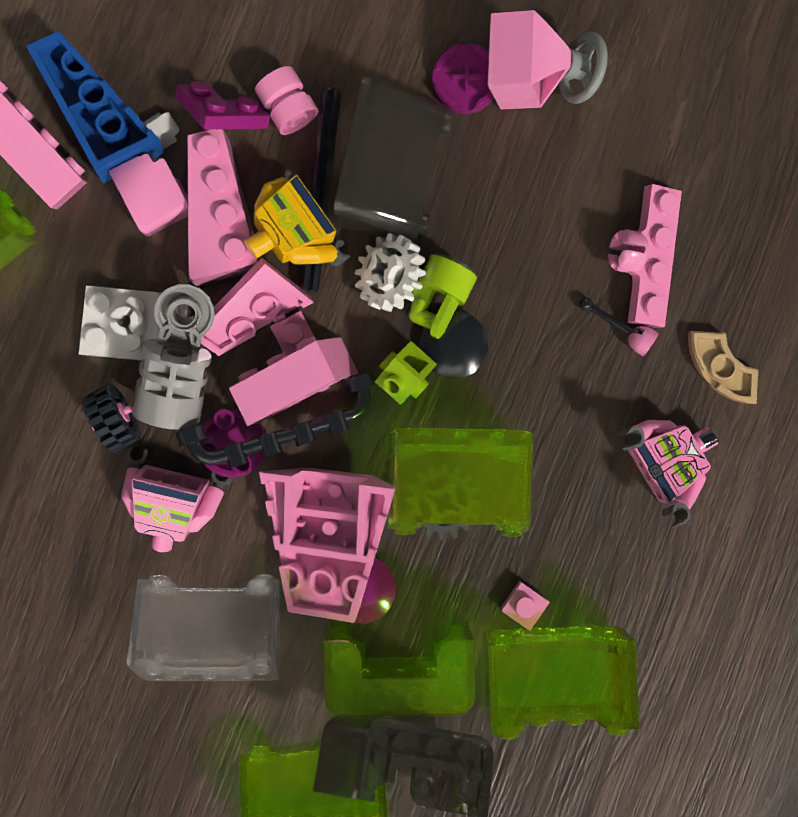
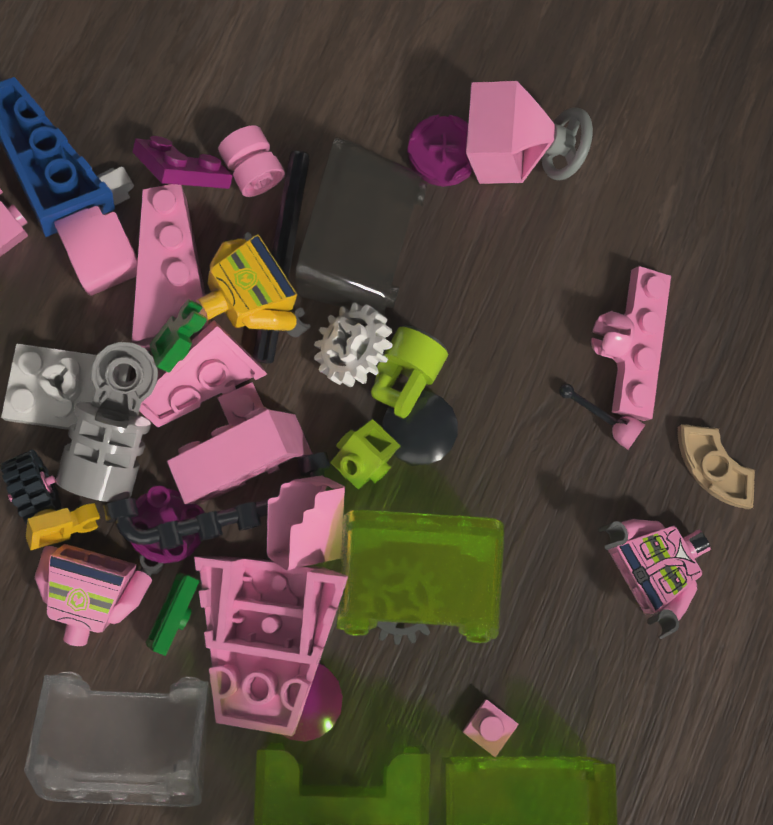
camera: 10 degrees left, 10 degrees down
none -> yellow plate [26,503,100,550]
none -> green plate [145,572,199,656]
none -> green plate [149,299,207,373]
none -> bright pink piece [267,475,345,570]

